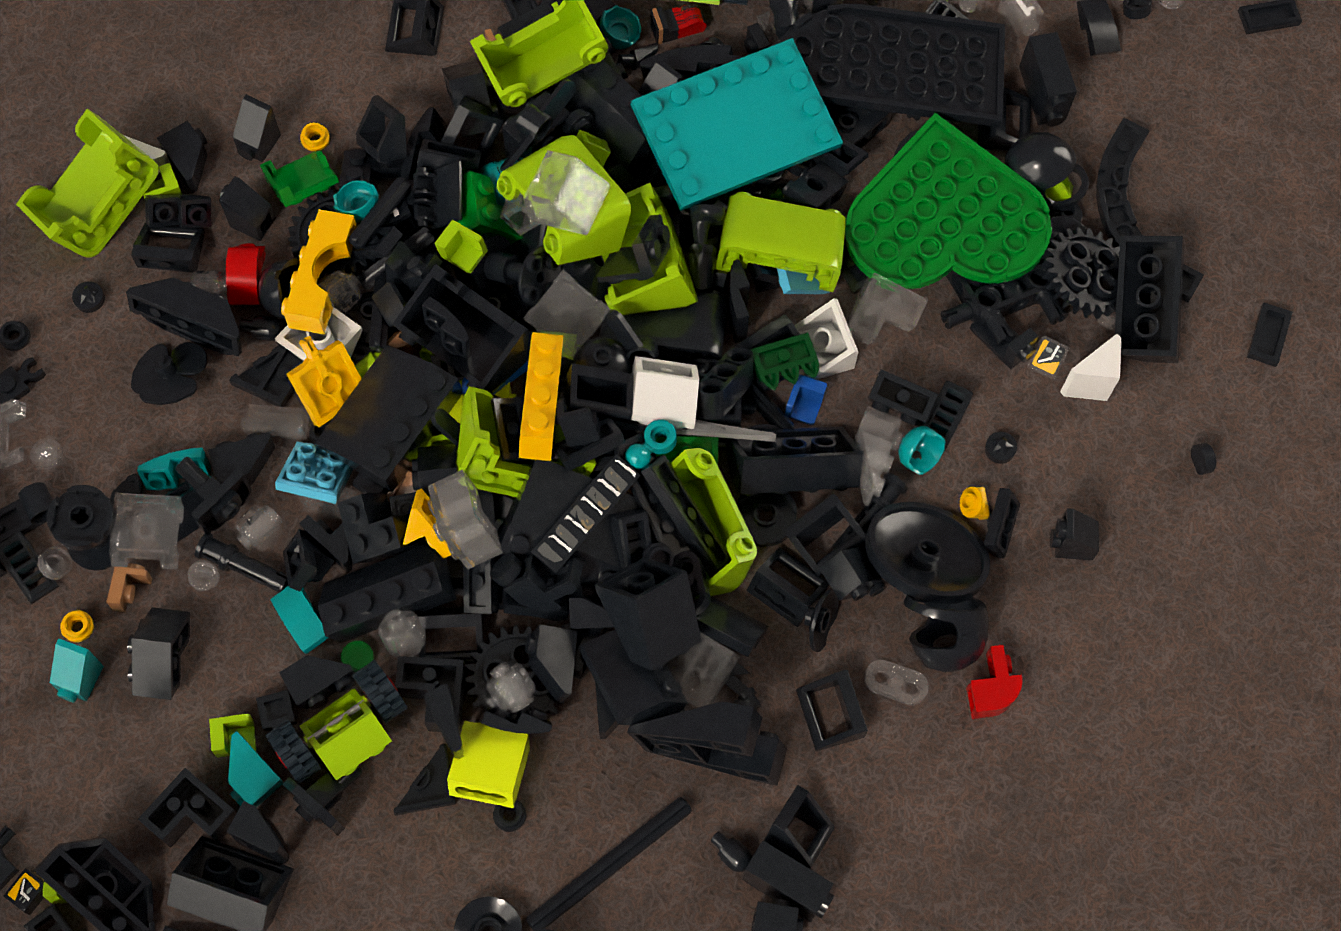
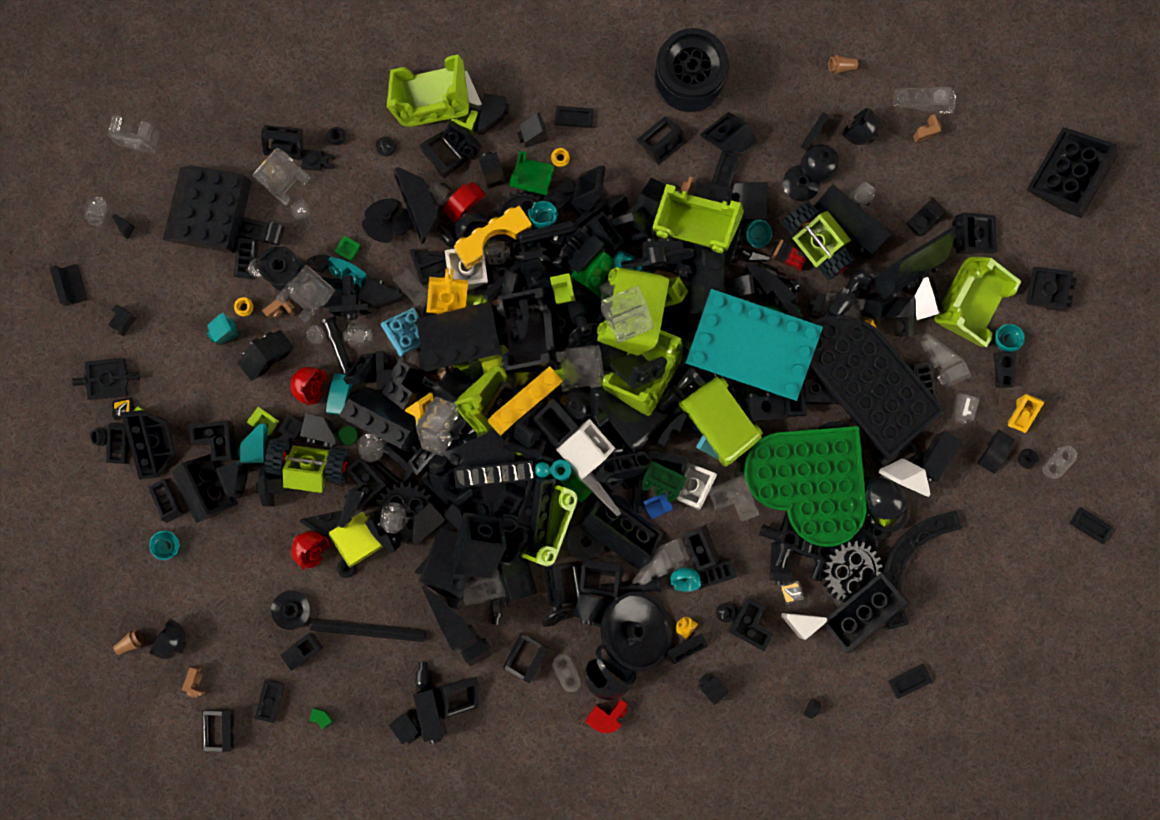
camera: 45 degrees right, 15 degrees up
none -> red cylinder [290,366,328,406]
none -> red cylinder [291,530,330,570]
none -> green plate [334,236,361,262]
none -> black tile [555,106,594,128]
none -> black brick [727,597,773,652]
none -> white slope [878,458,930,497]

